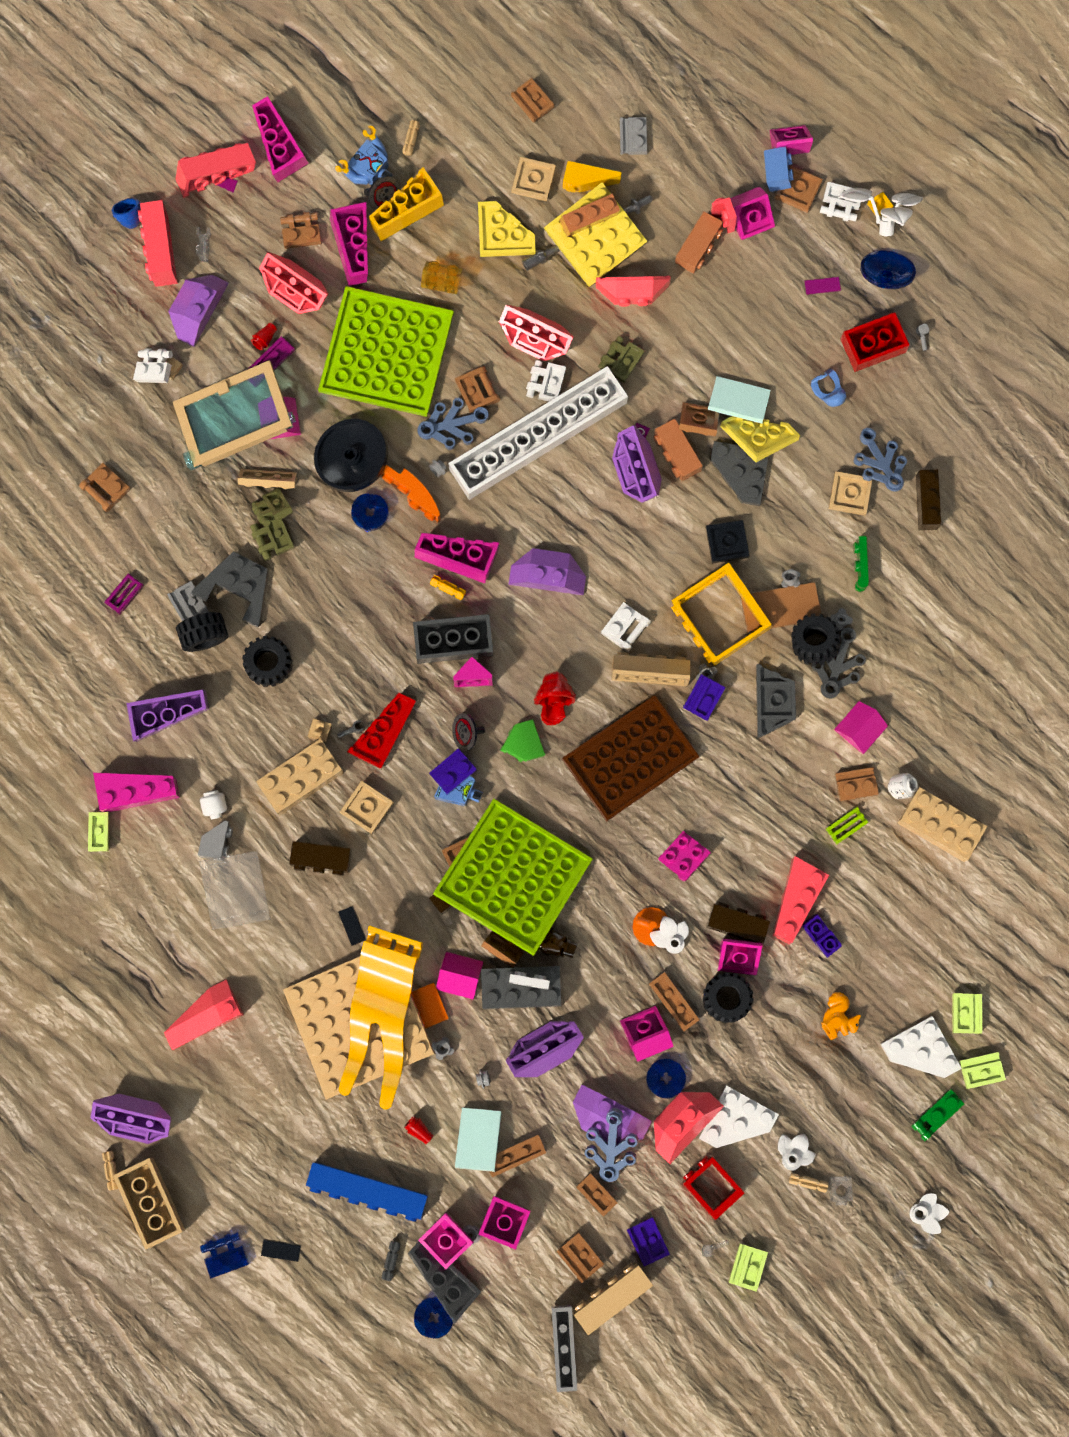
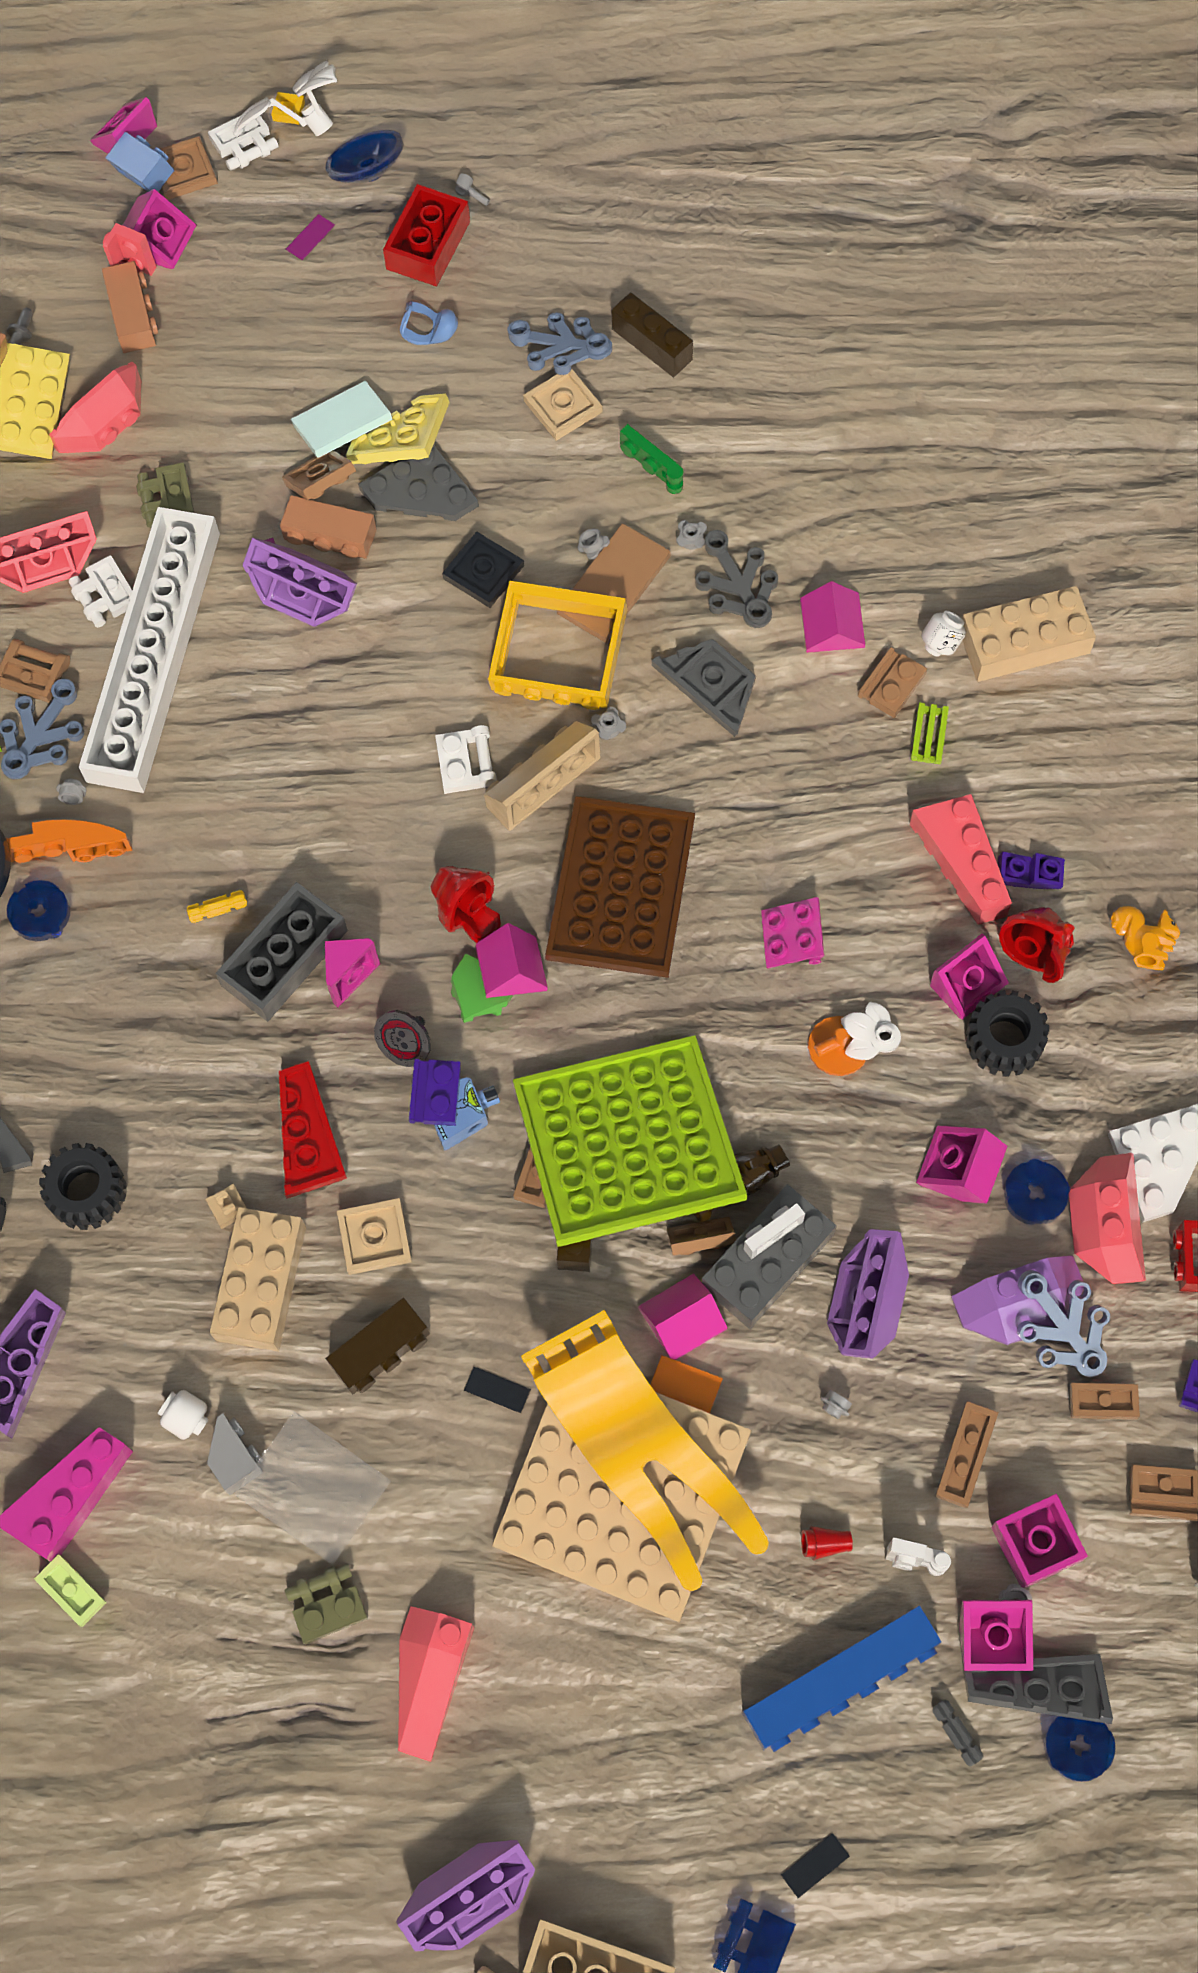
camera: 40 degrees left, 10 degrees down
dark grey hand [337,720,364,738] -> none
dark pink wedge [414,533,499,583] -> none
light grey plate [432,1037,454,1060] -> none
light aqua tile [455,1108,502,1172] -> none
medium lavender wedge [508,548,586,595] -> none
medium nougat plate [649,972,700,1032] -> none
dark purple plate [683,674,726,721] -> none
dark brown brick [706,902,770,945] -> none
black tyre [791,613,840,666] -> none
none -> olive plate [285,1564,368,1644]
none -> dark pink slope [475,923,548,998]
none -> white plate [885,1537,951,1576]
none -> red head [999,907,1075,983]

